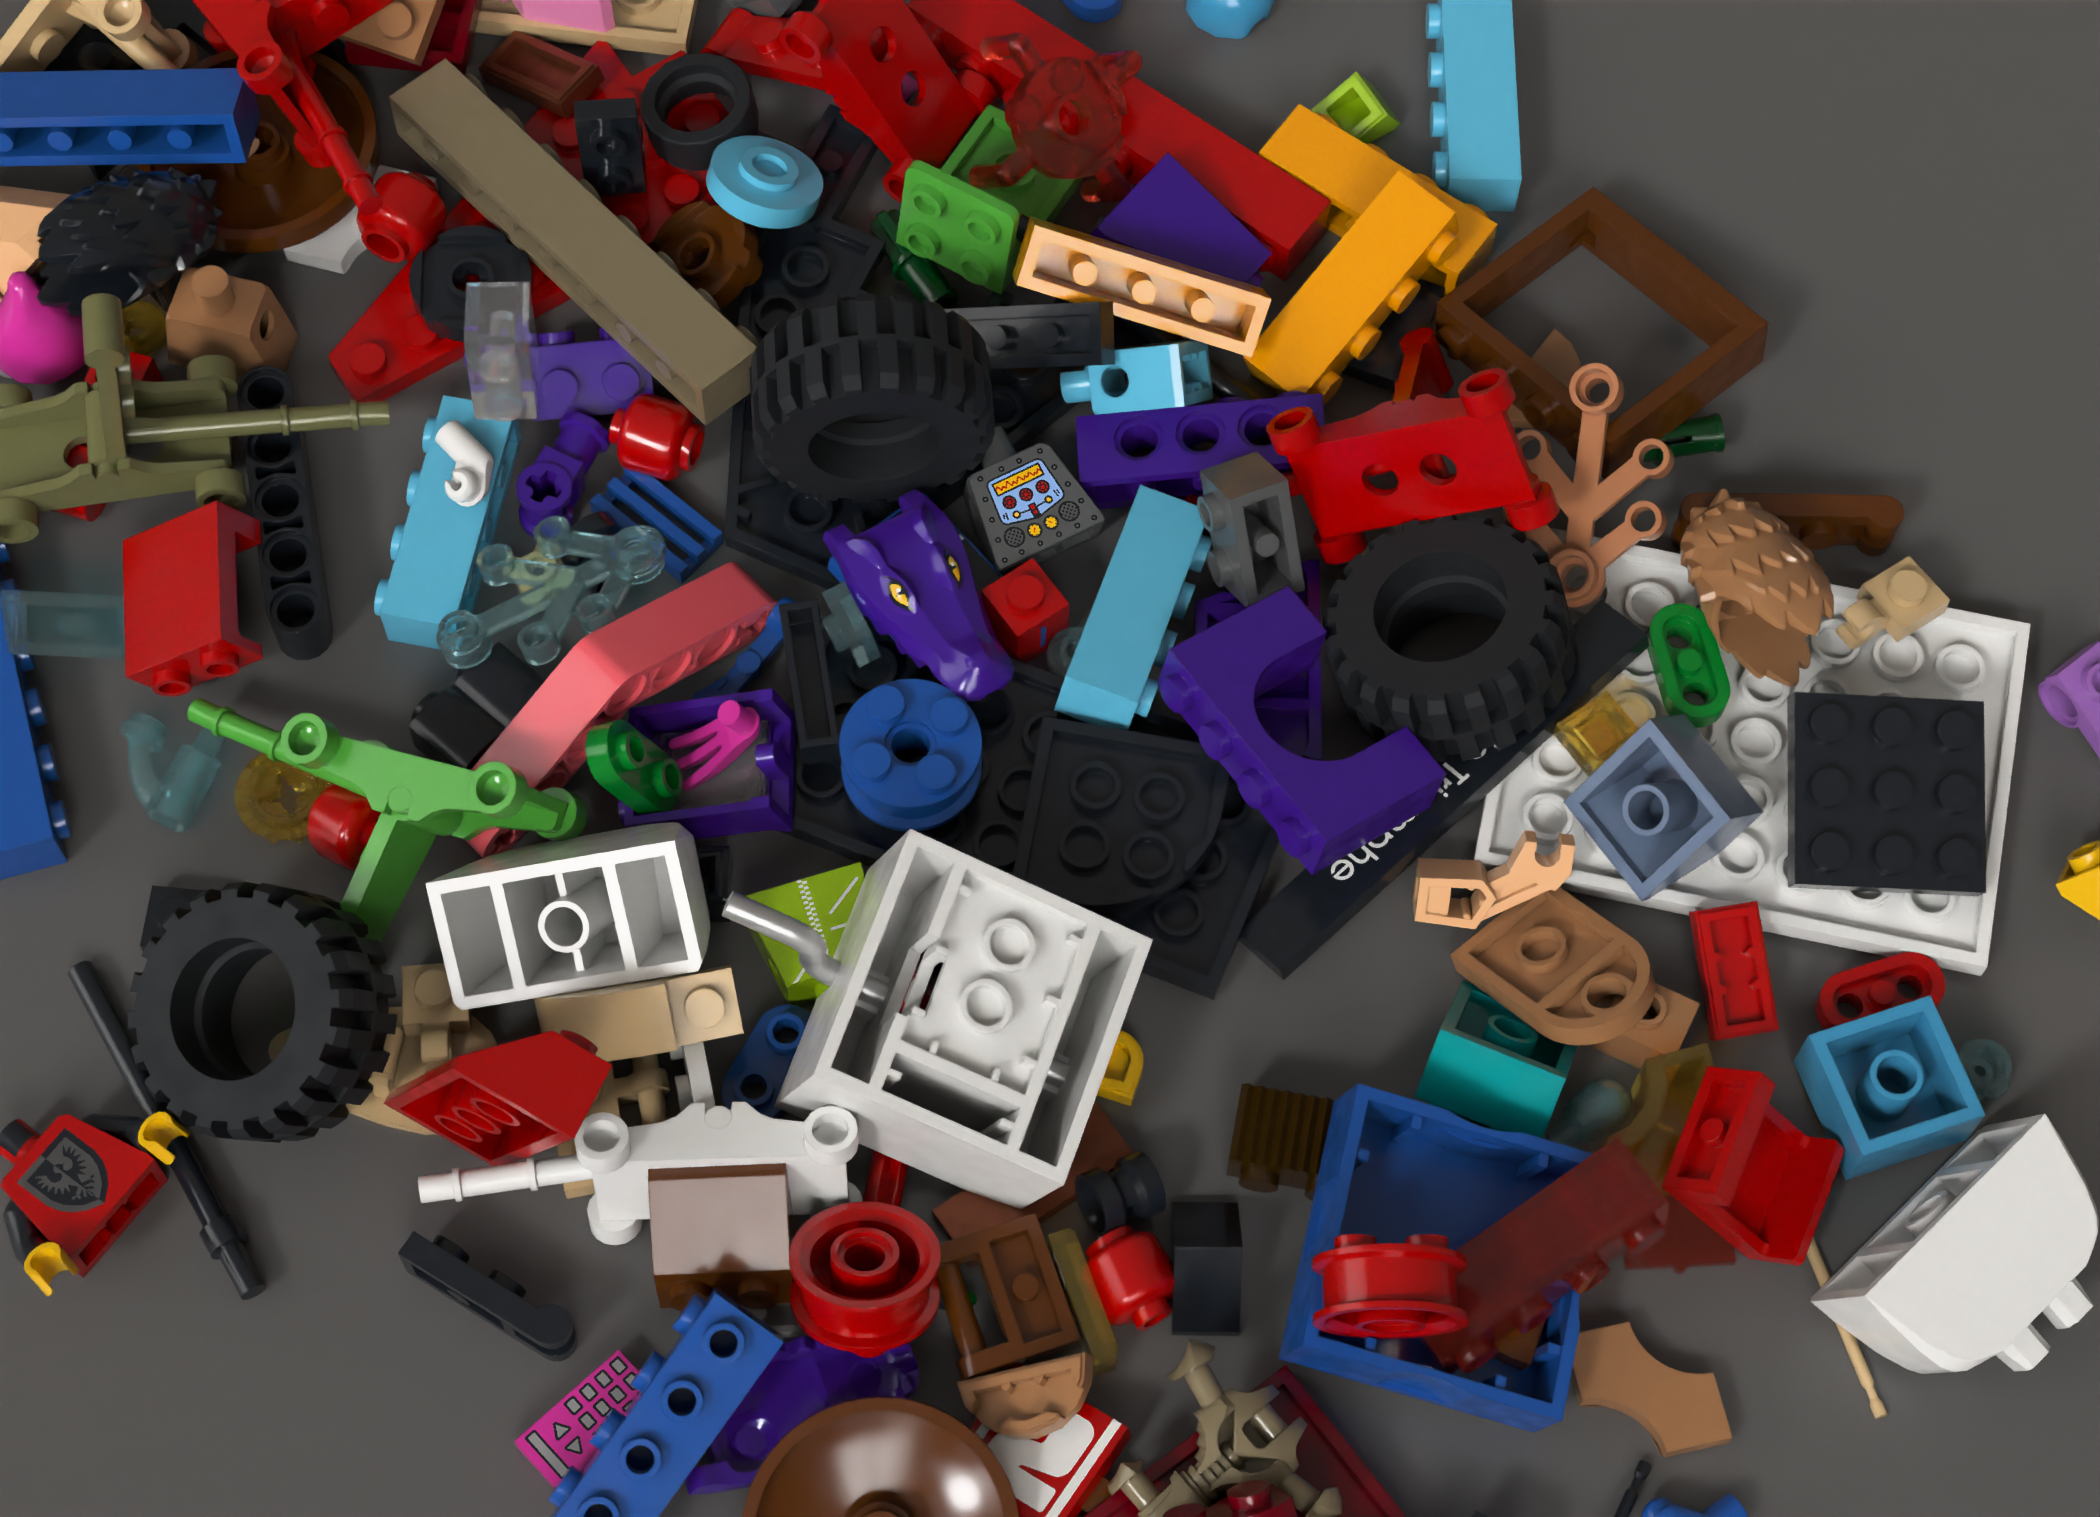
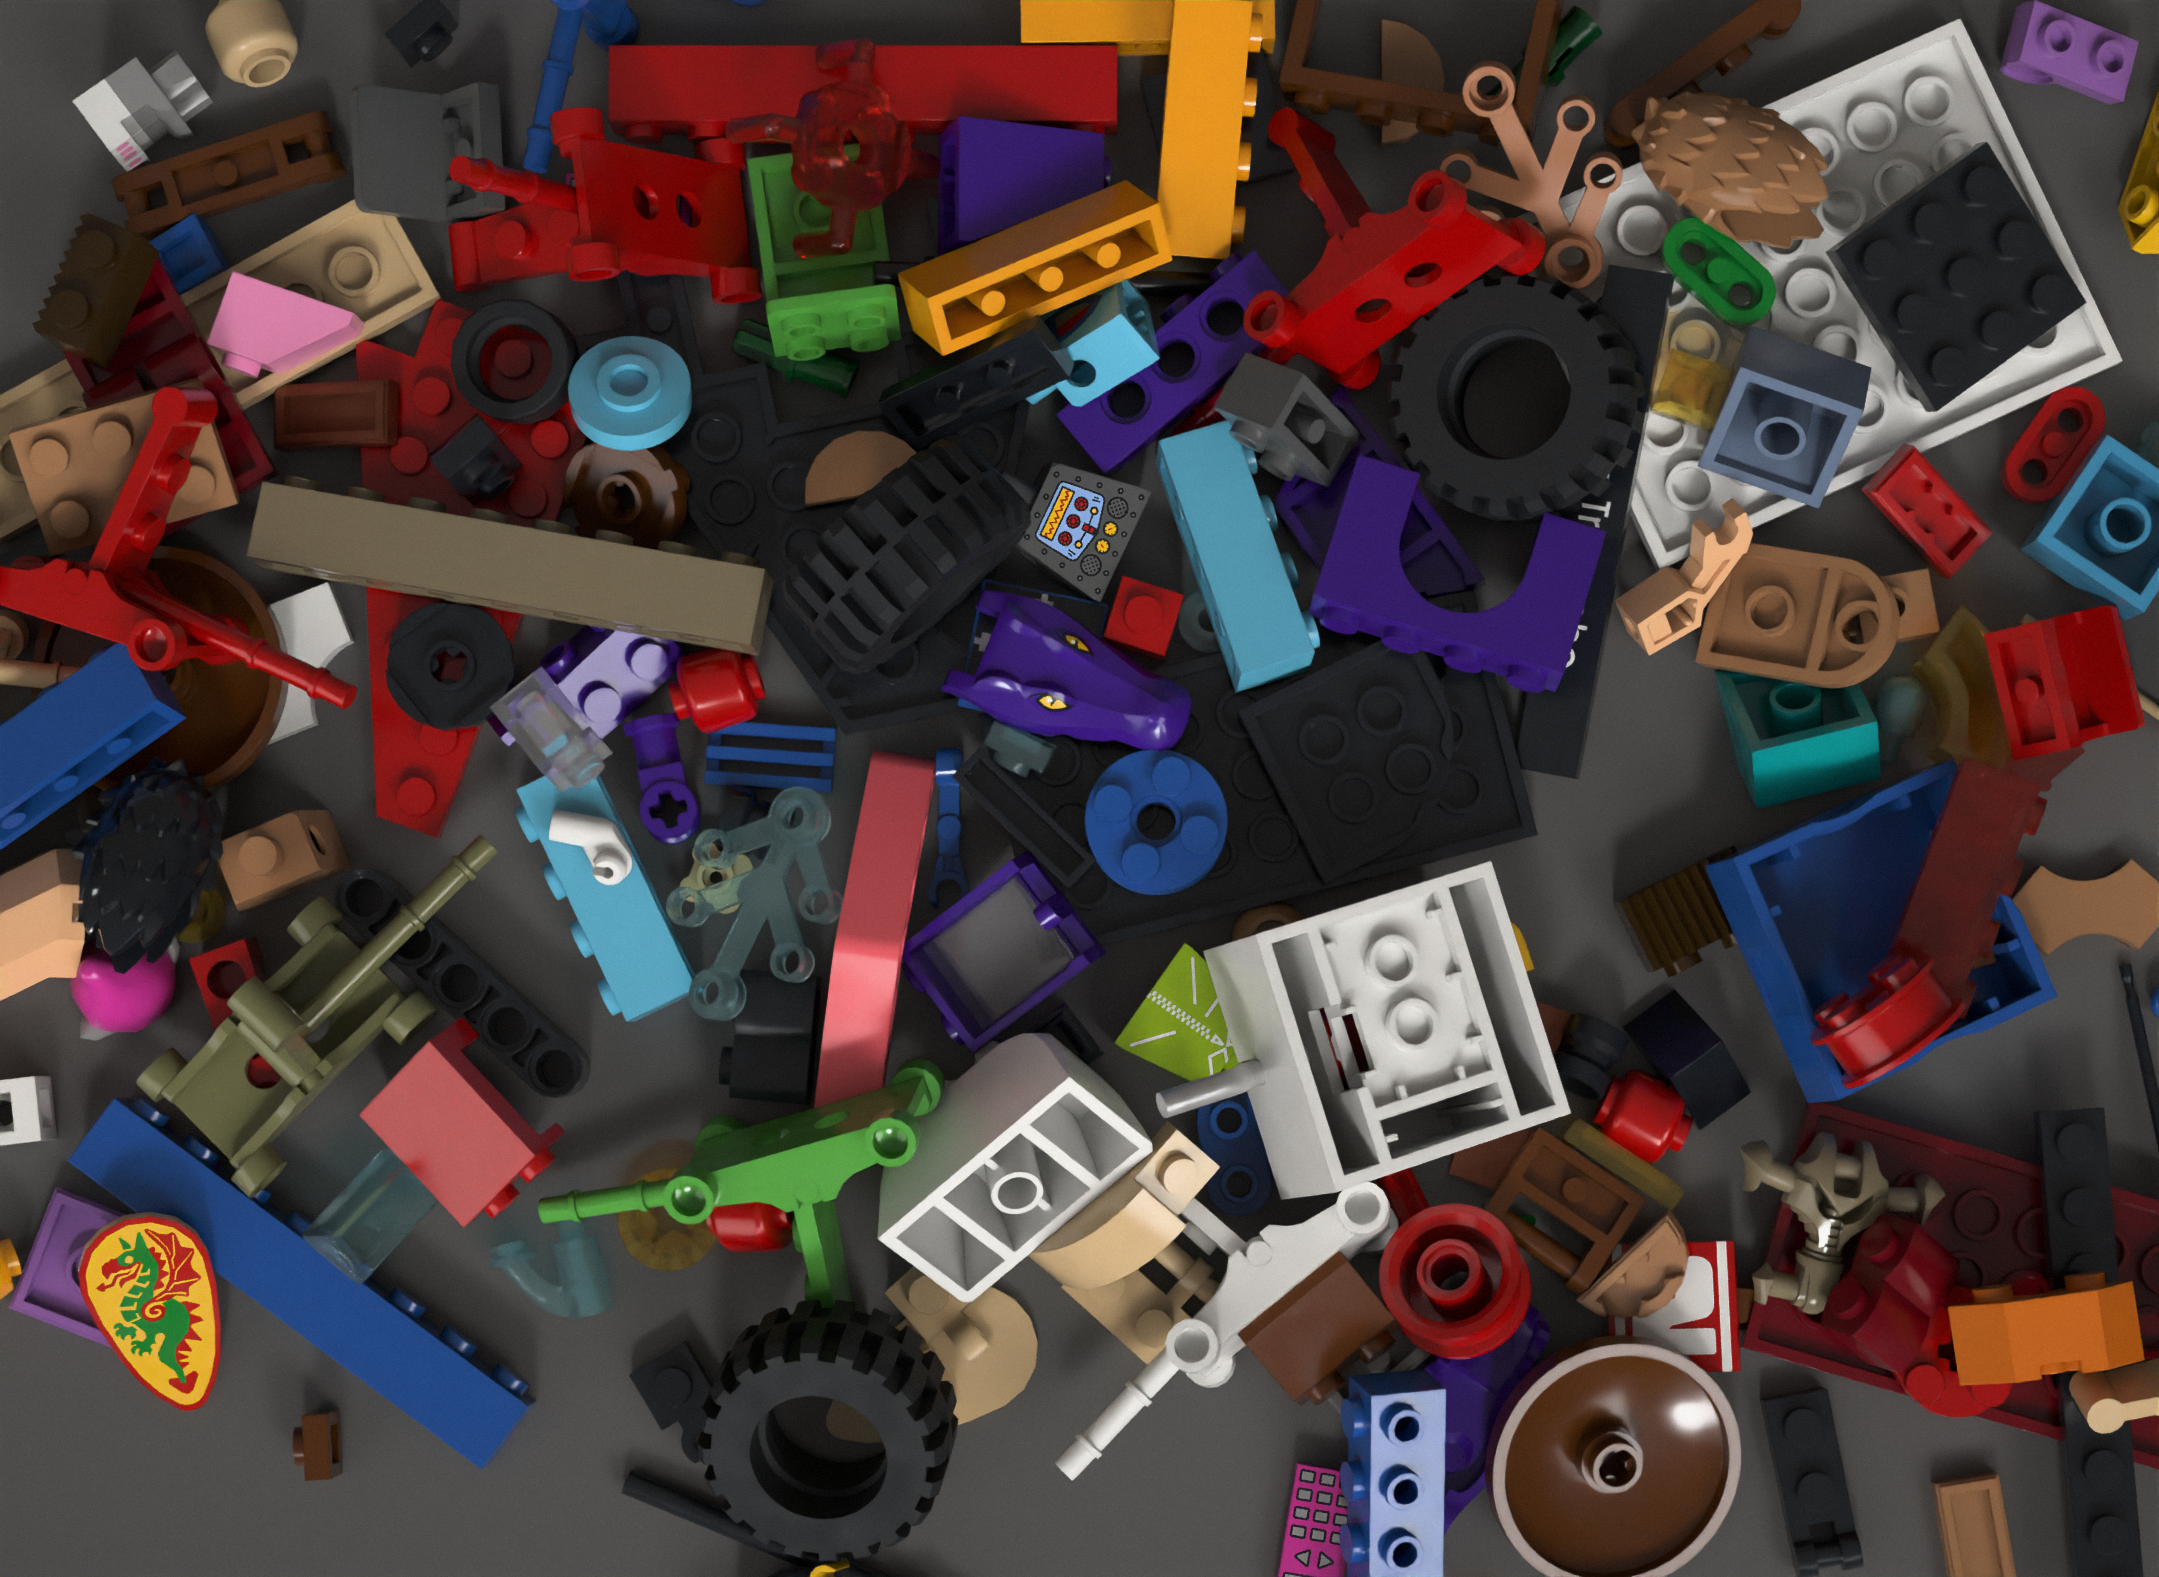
camera: 30 degrees left, 20 degrees up
red head [356,172,447,263] -> none
red slope [384,1030,612,1166] -> none
black plate [398,1231,577,1361] -> none
green plate [585,719,683,815] -> none
dark pink piece [668,700,761,791] -> none
tan plate [1835,556,1950,650] -> none

